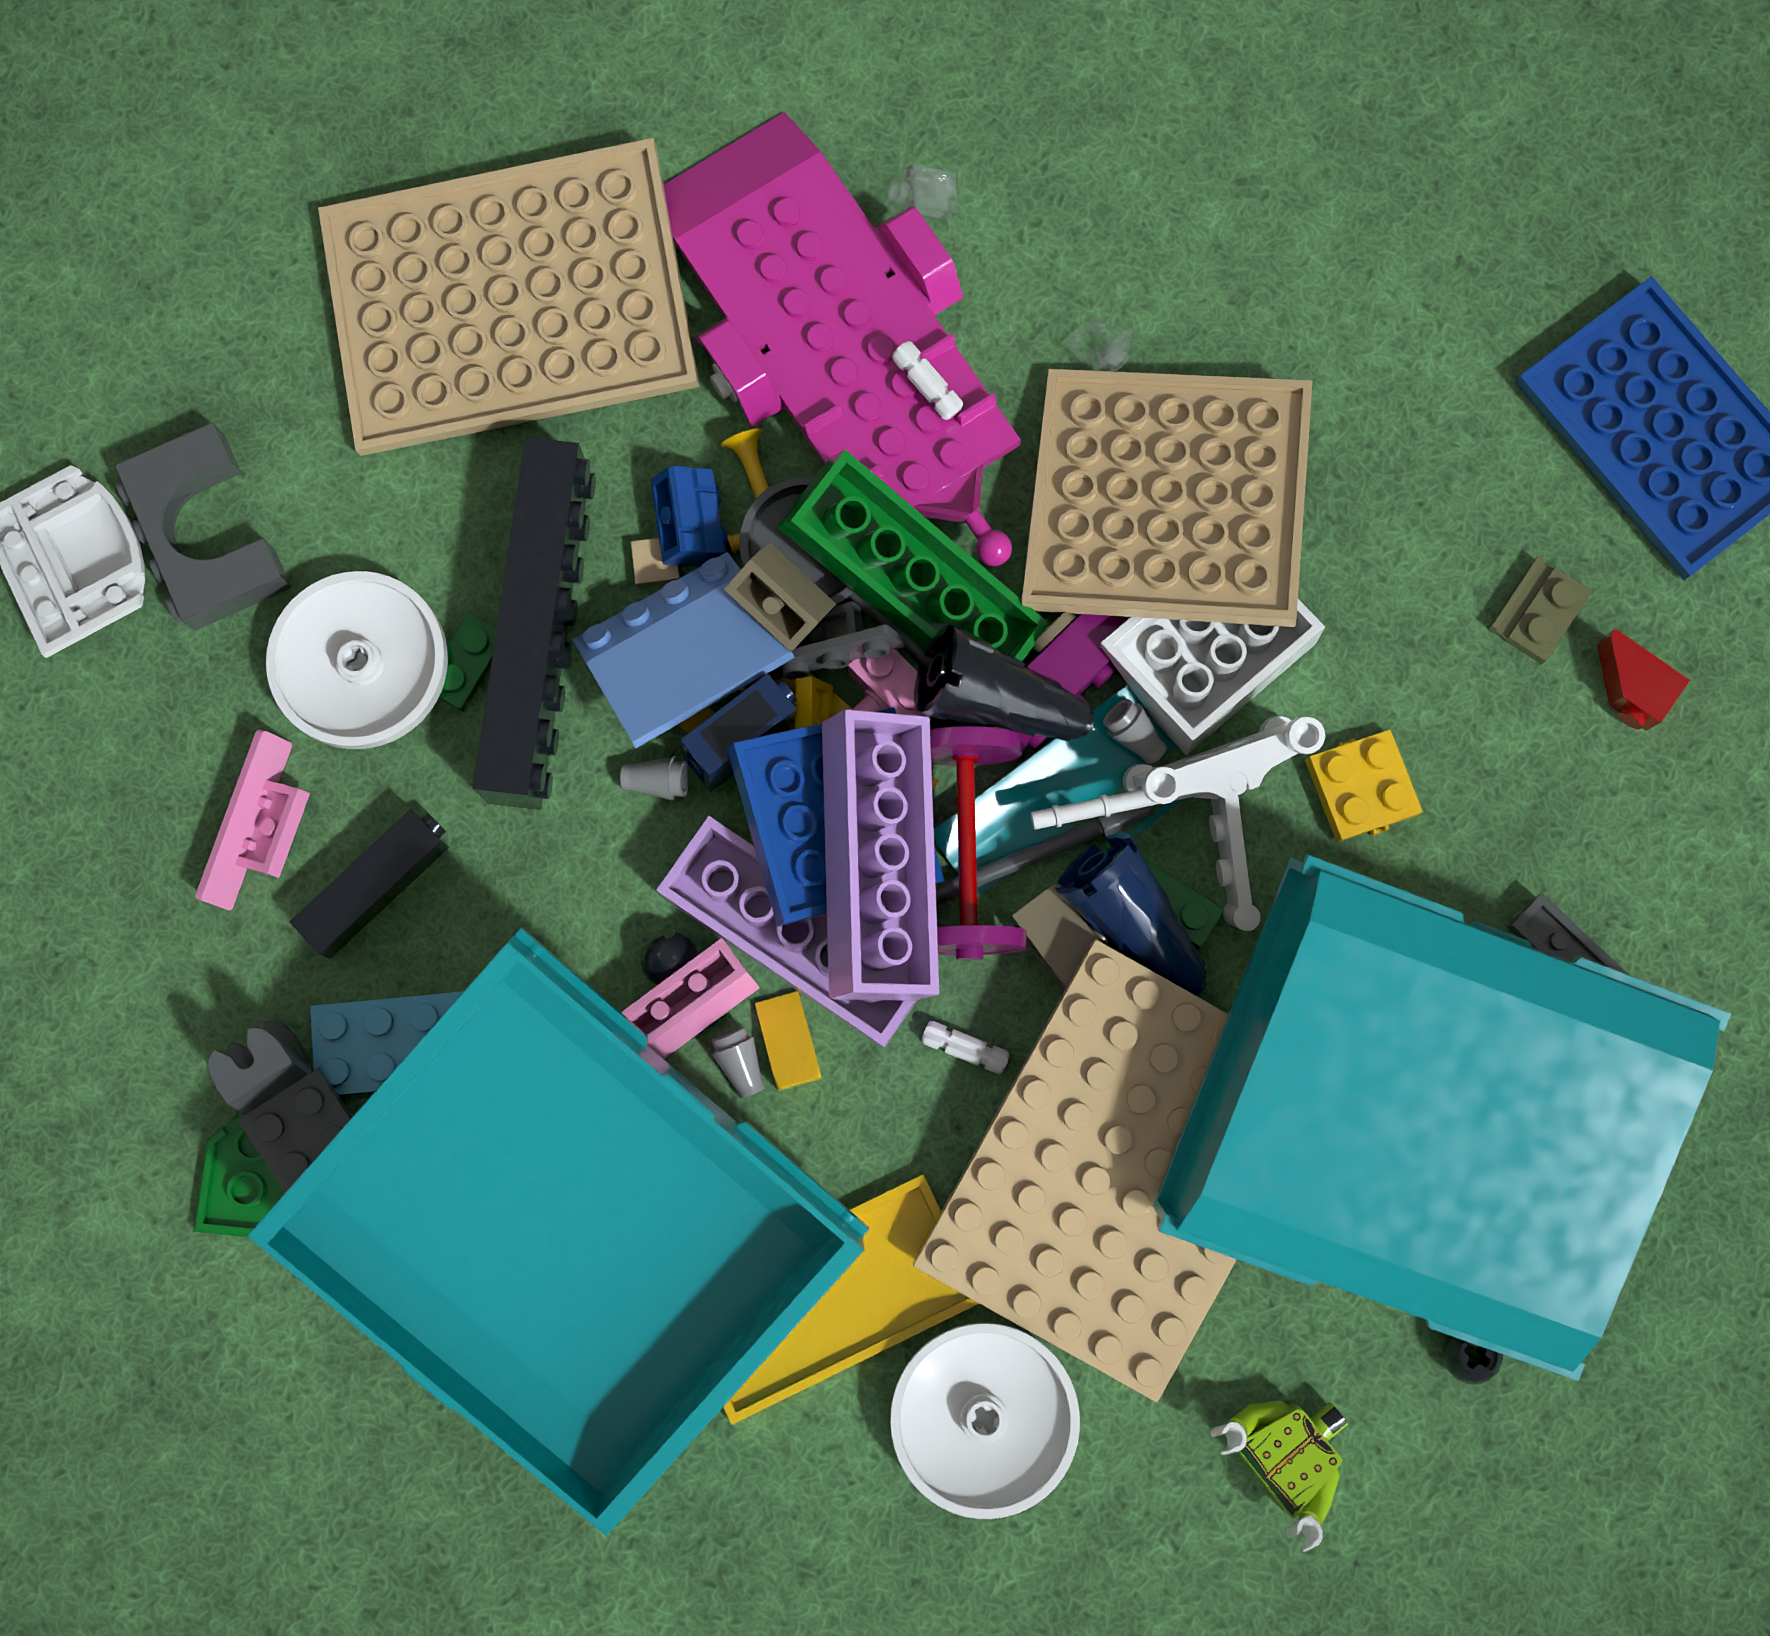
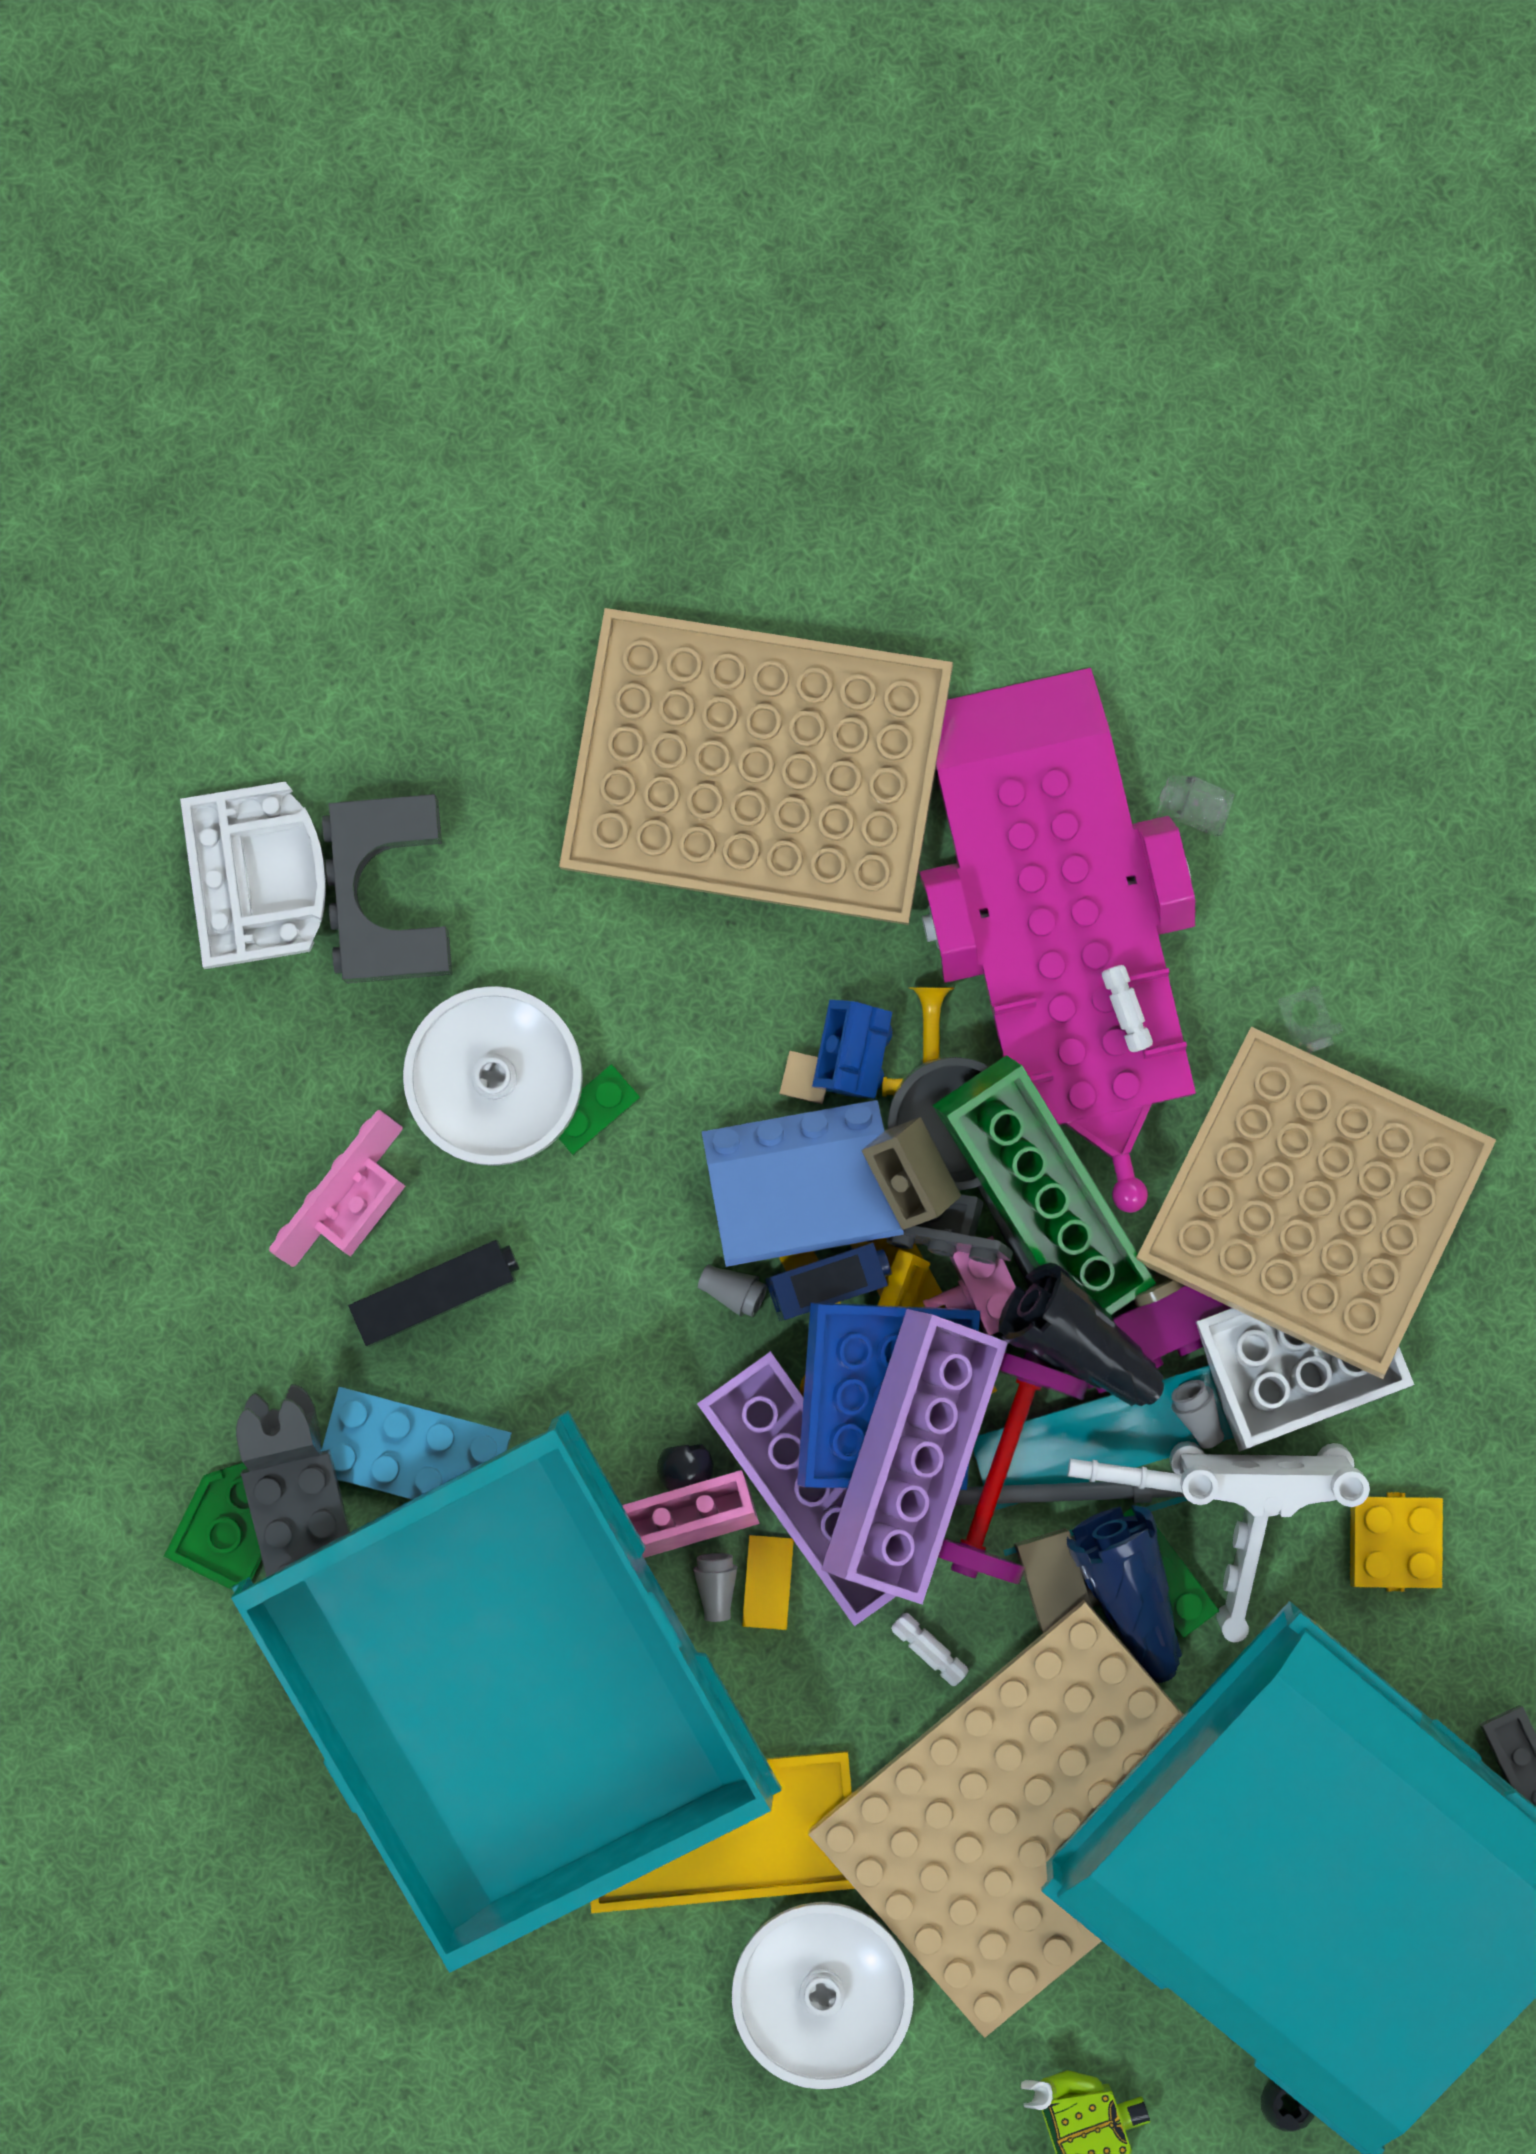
camera: 20 degrees right, 5 degrees up
black brick [473,437,596,810] -> none

